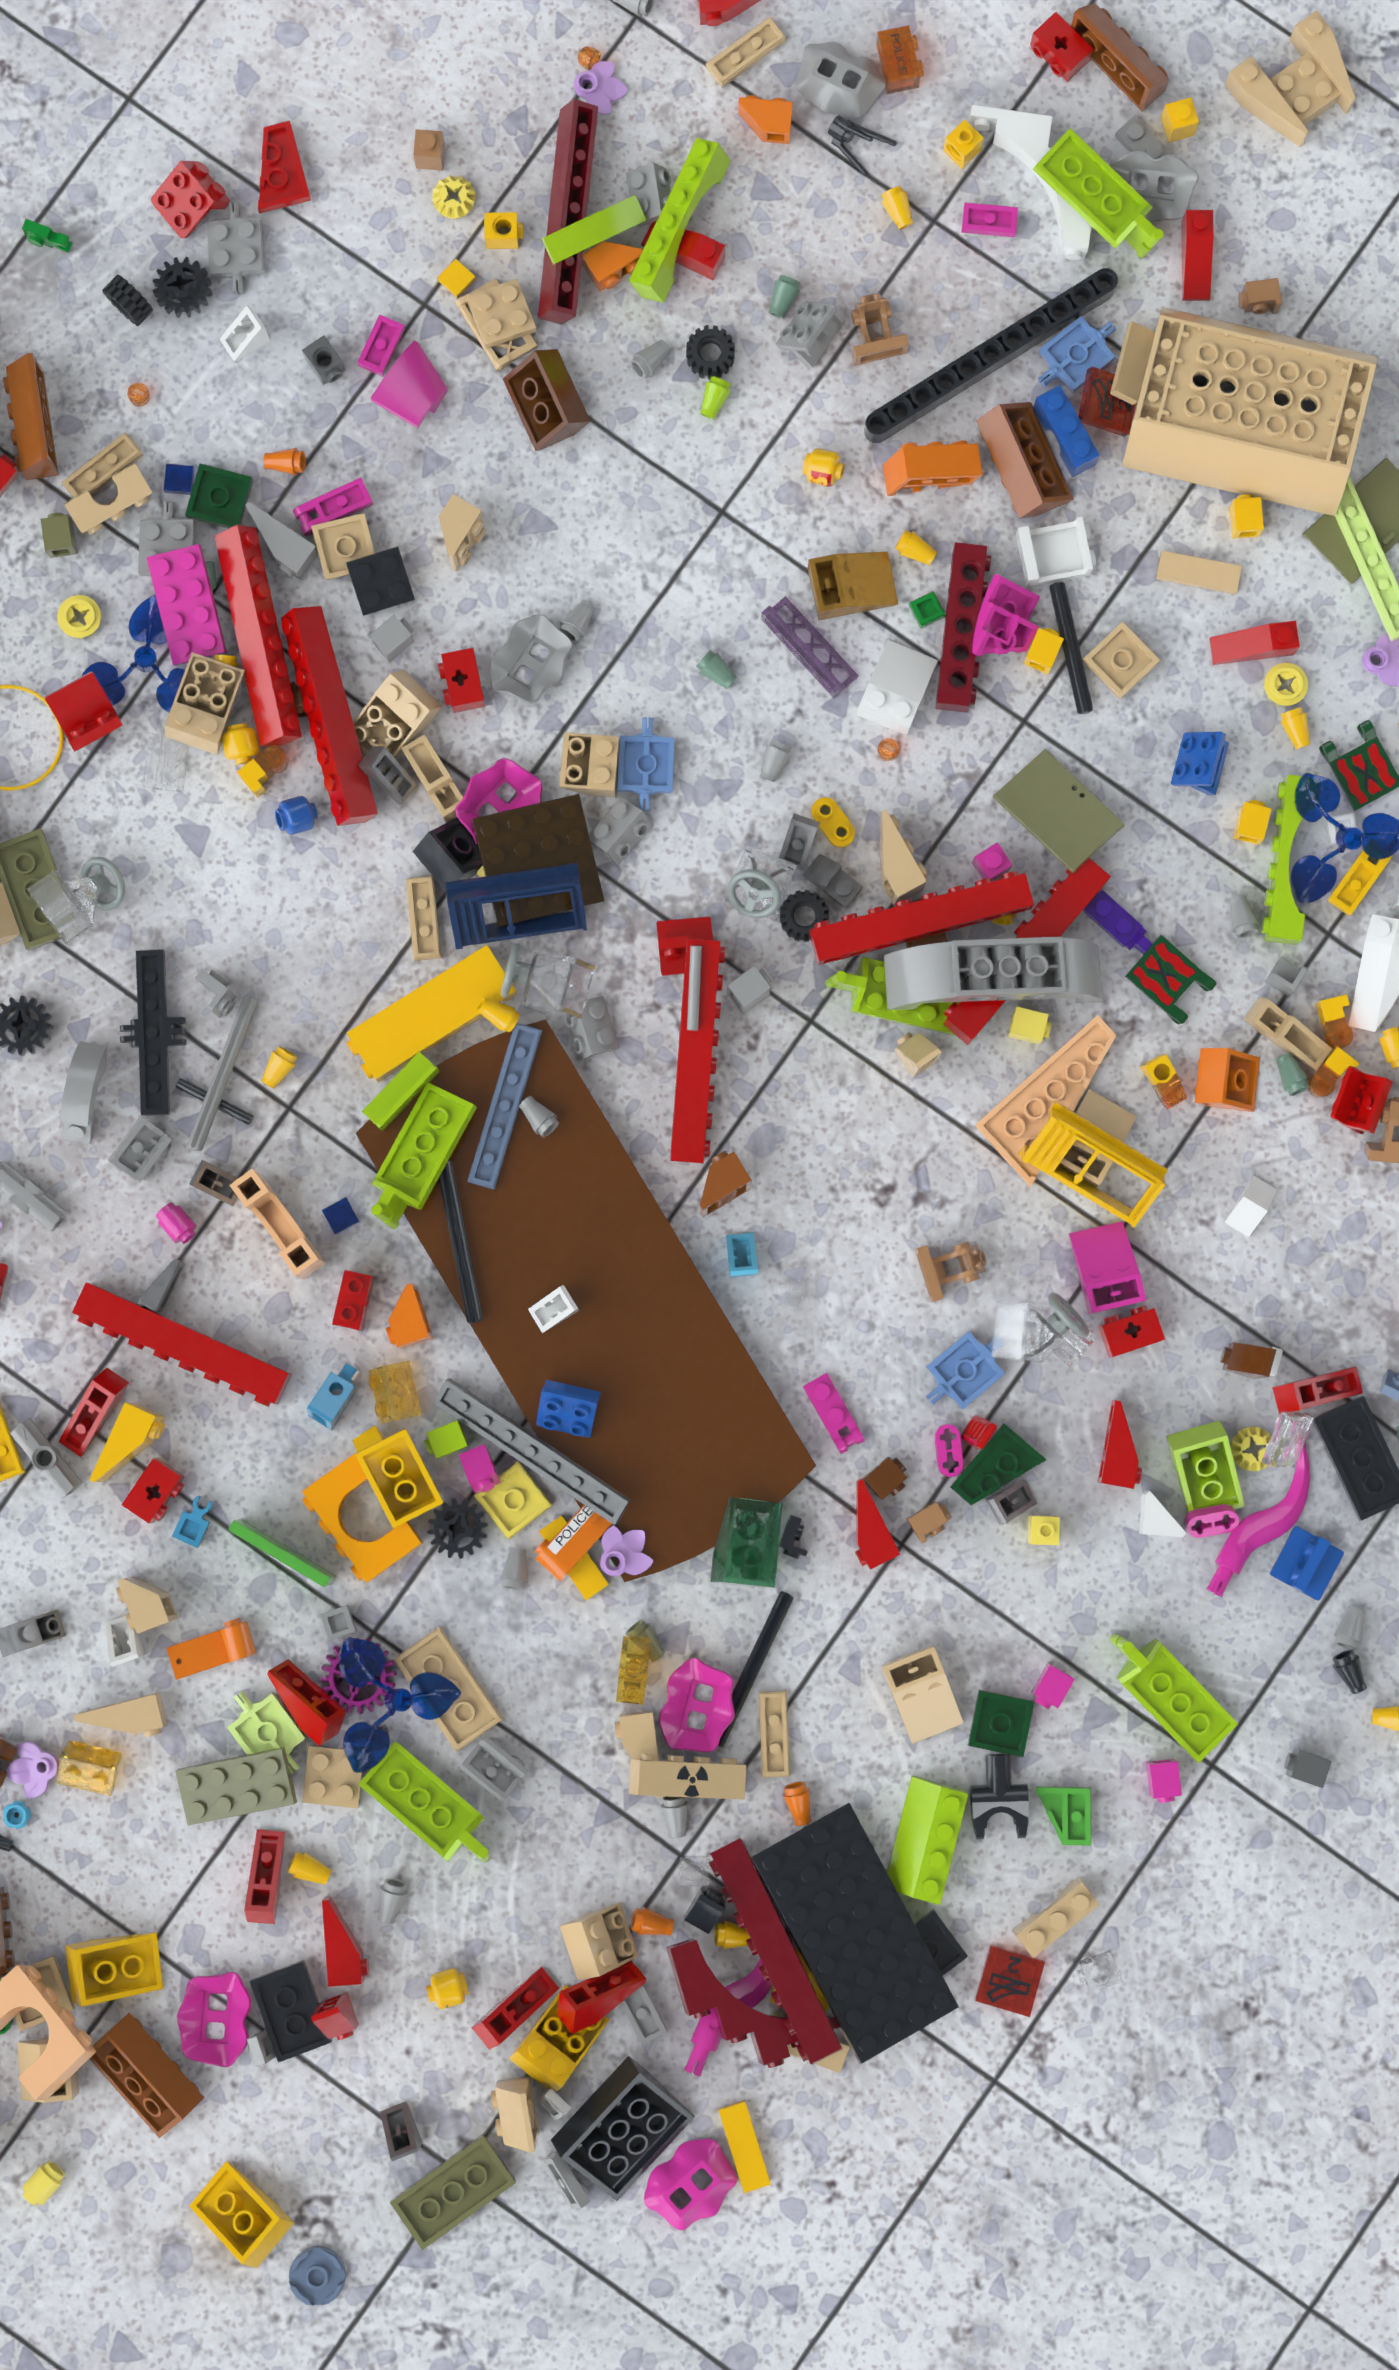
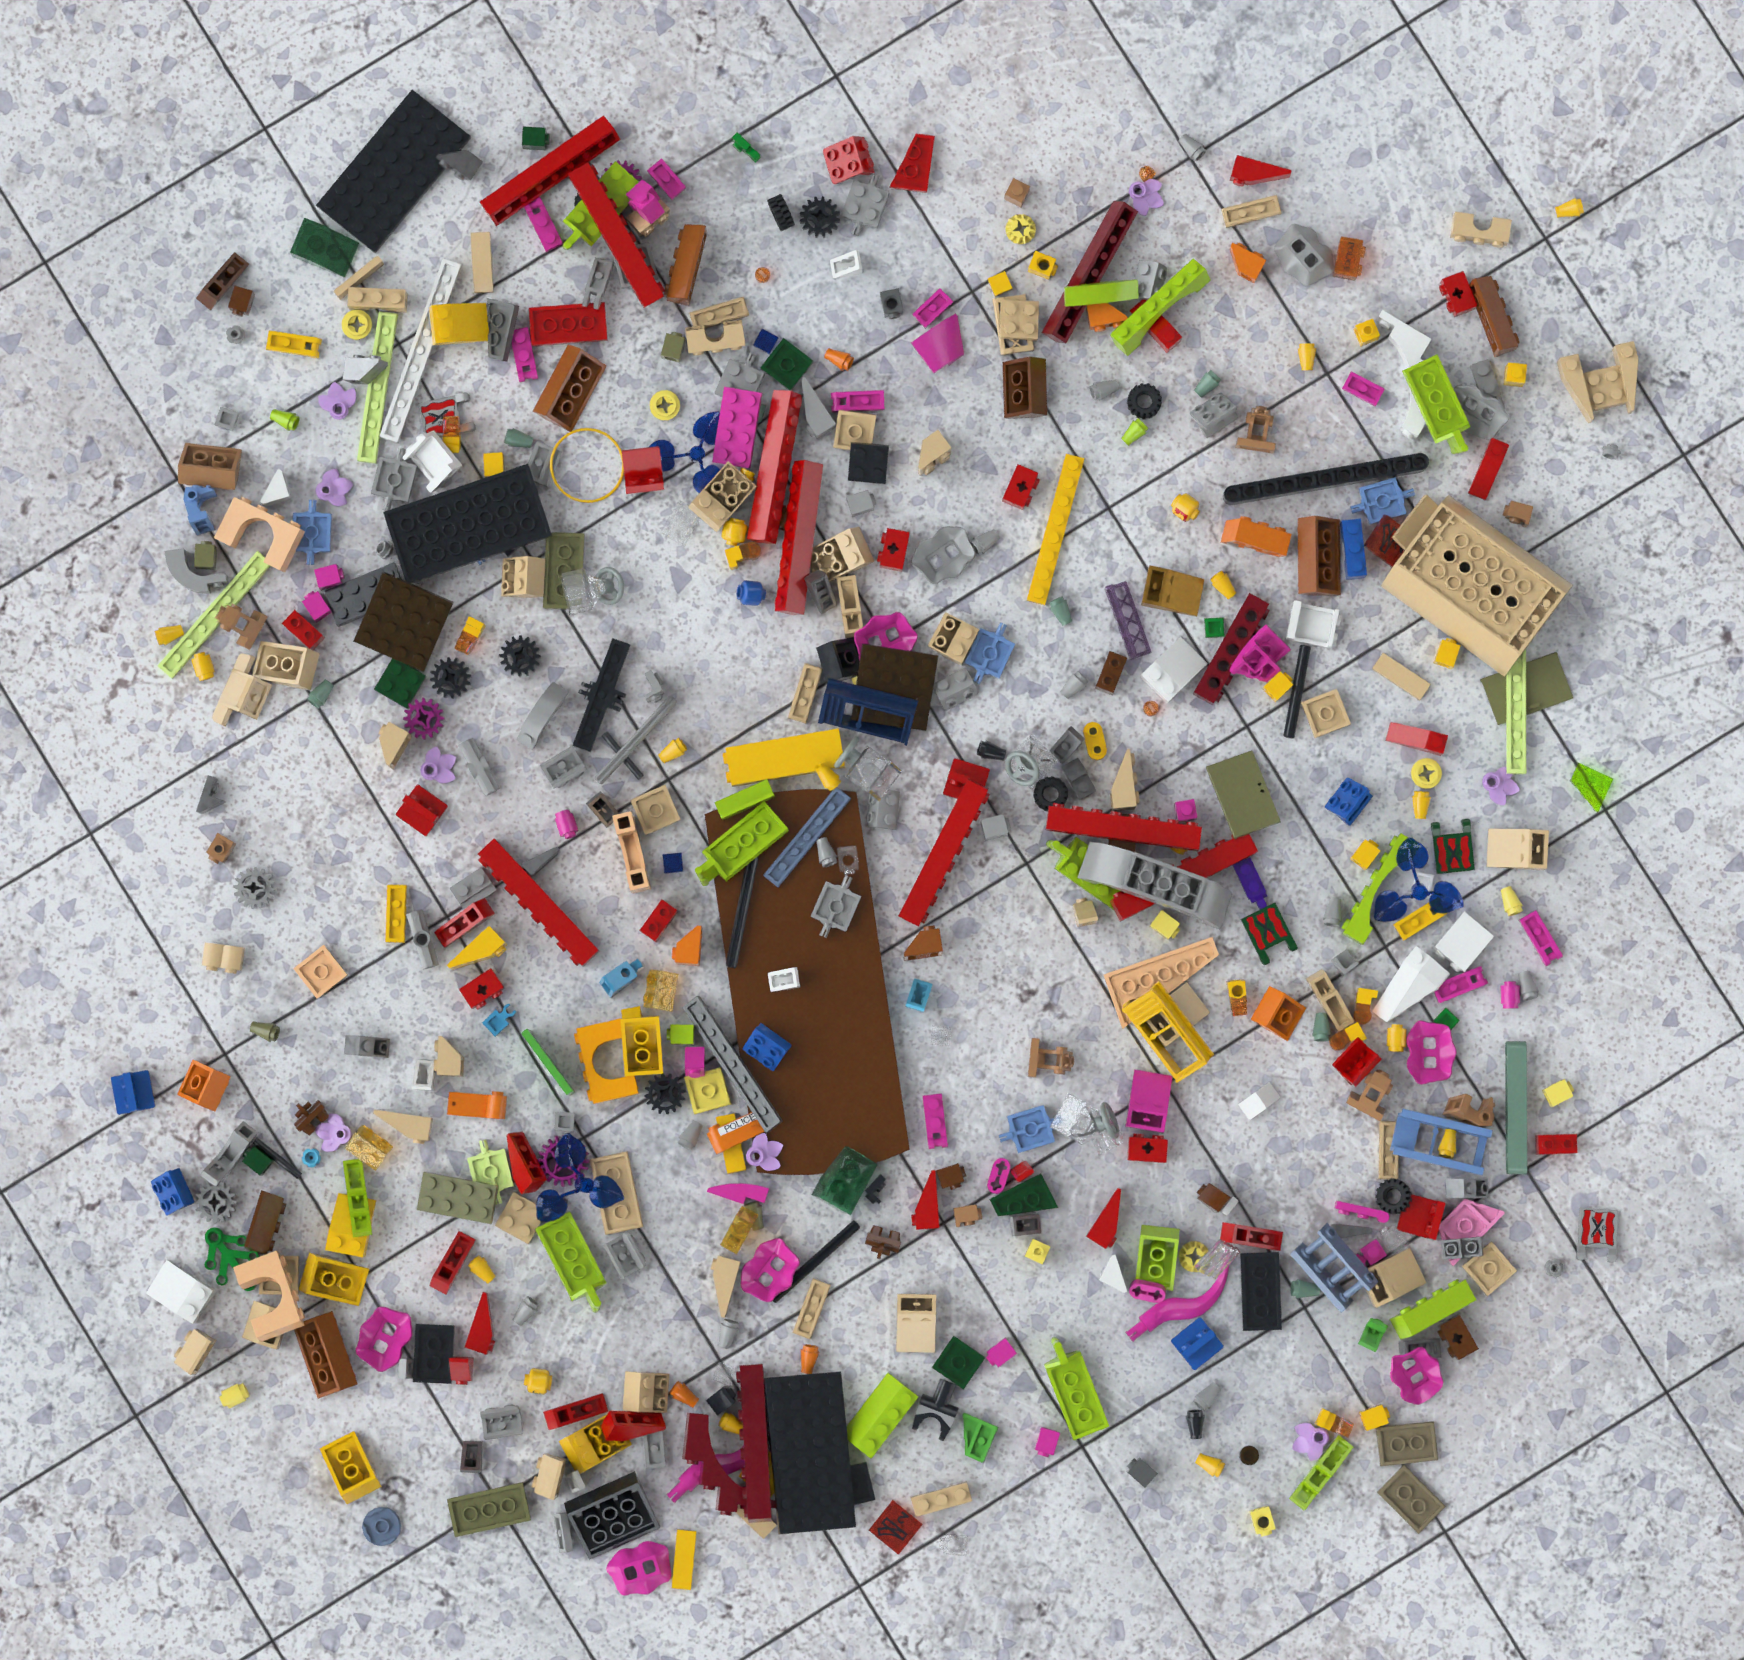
camera: 25 degrees right, 0 degrees up
tan brick [629,1754,746,1800] -> none
light grey bar [687,946,702,1030] -> none
black plant [828,115,897,176] -> none
none -> yellow slope [325,1193,376,1257]
none -> lime slope [343,1158,372,1238]
none -> light grey plate [450,867,497,910]
none -> light grey bracket [480,1405,523,1440]
none -> tan plate [630,785,681,835]
none -> dark pink slope [707,1183,770,1204]
none -> light grey plate [811,875,861,938]
none -> clear brick [837,845,859,875]
none -> reddish brown hips [865,1225,901,1259]
none -> black cone [977,740,1006,761]
none -> red brick [1002,464,1040,510]
none -> yellow plate [1027,454,1084,606]
none -> reddish brown brick [1095,651,1127,696]
none -> light grey plate [1602,444,1621,459]

